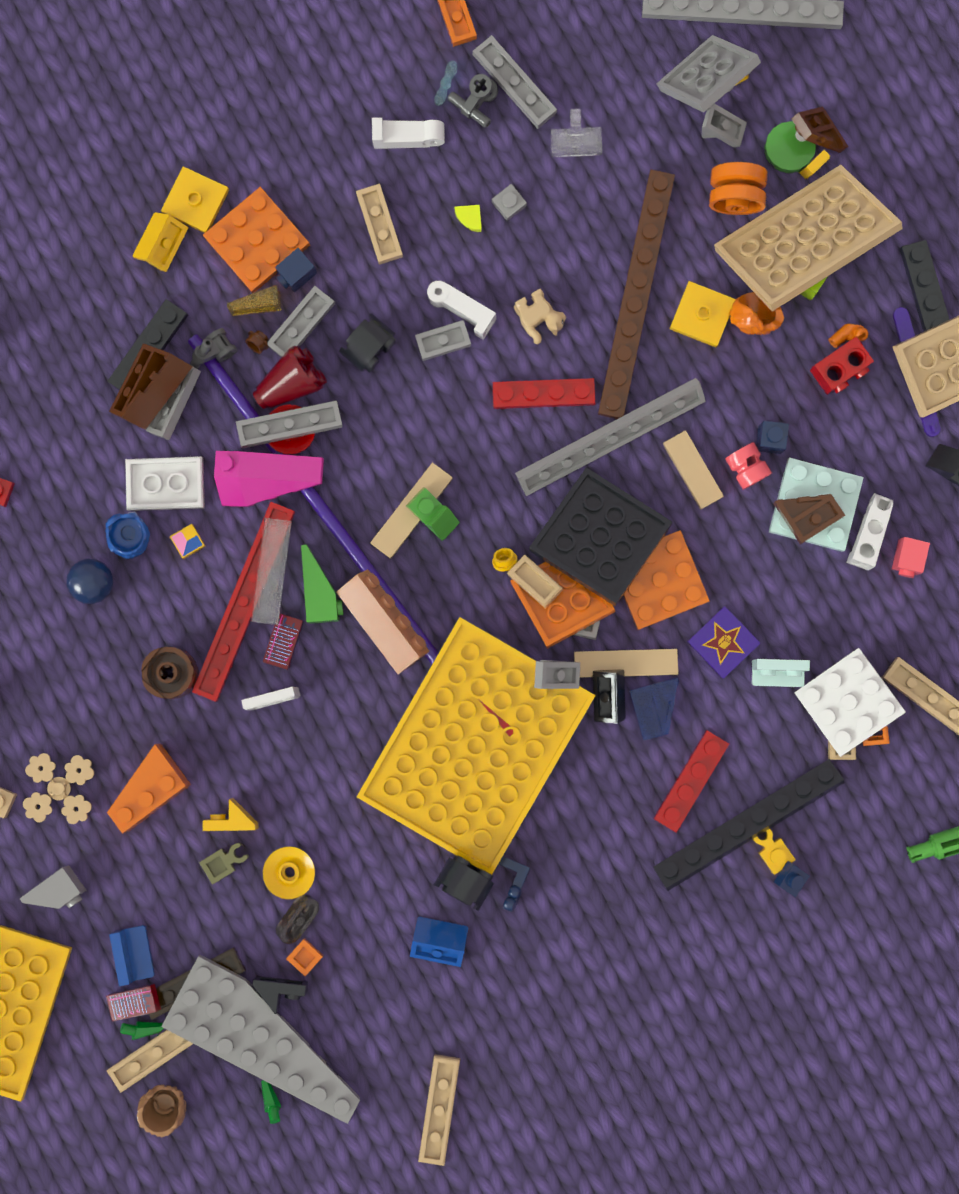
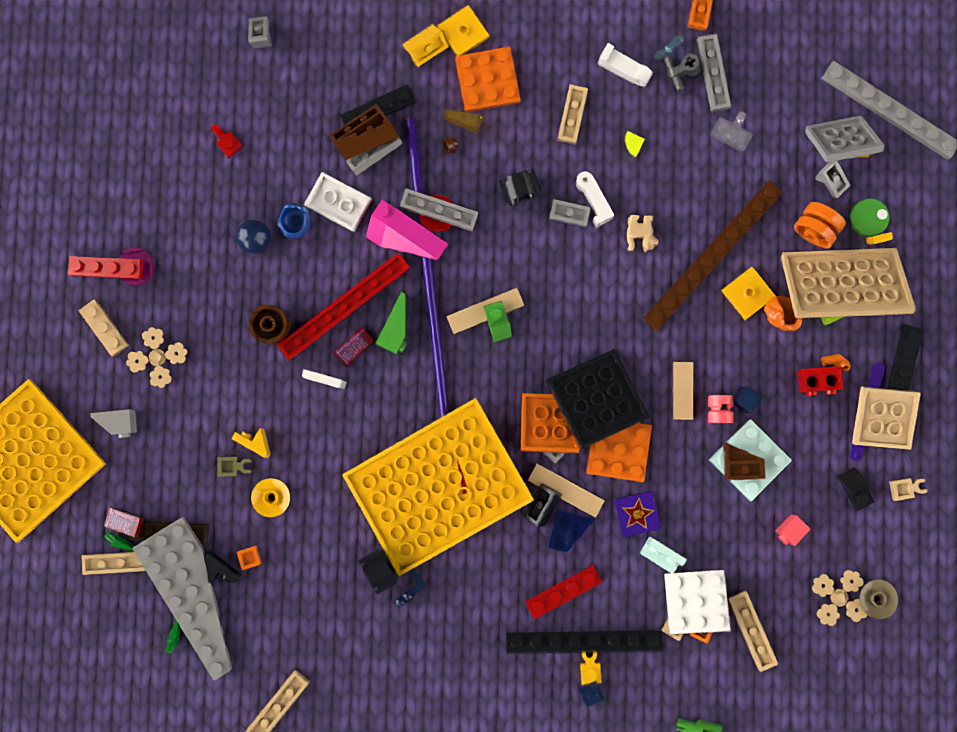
camera: 30 degrees right, 0 degrees up
orange wedge [107,744,191,834] -> none
blue panel [109,925,155,986] -> none
medium nougat hair [137,1084,186,1137] -> none
tile [170,524,206,559] -> none
dark grey piece [190,328,238,369] -> none
clear brick [251,518,292,625] -> none
dark red cone [253,346,327,409] -> none
light grey plate [267,286,335,357] -> none
dark blue brick [275,248,317,293] -> none
clear smoke plate [276,894,319,944] -> none
brick [336,570,430,674] -> none
blue panel [410,917,468,967] -> none
light grey plate [492,184,527,221] -> none
yellow plate [492,548,518,572] -> none
red plate [493,378,595,409] -> none
tan tile [507,555,563,609] -> none
light grey plate [515,378,706,496] -> none
light grey slope [534,660,580,689] -> none
reddish brown wing [791,106,849,153] -> none
white leg [846,493,893,571] -> none

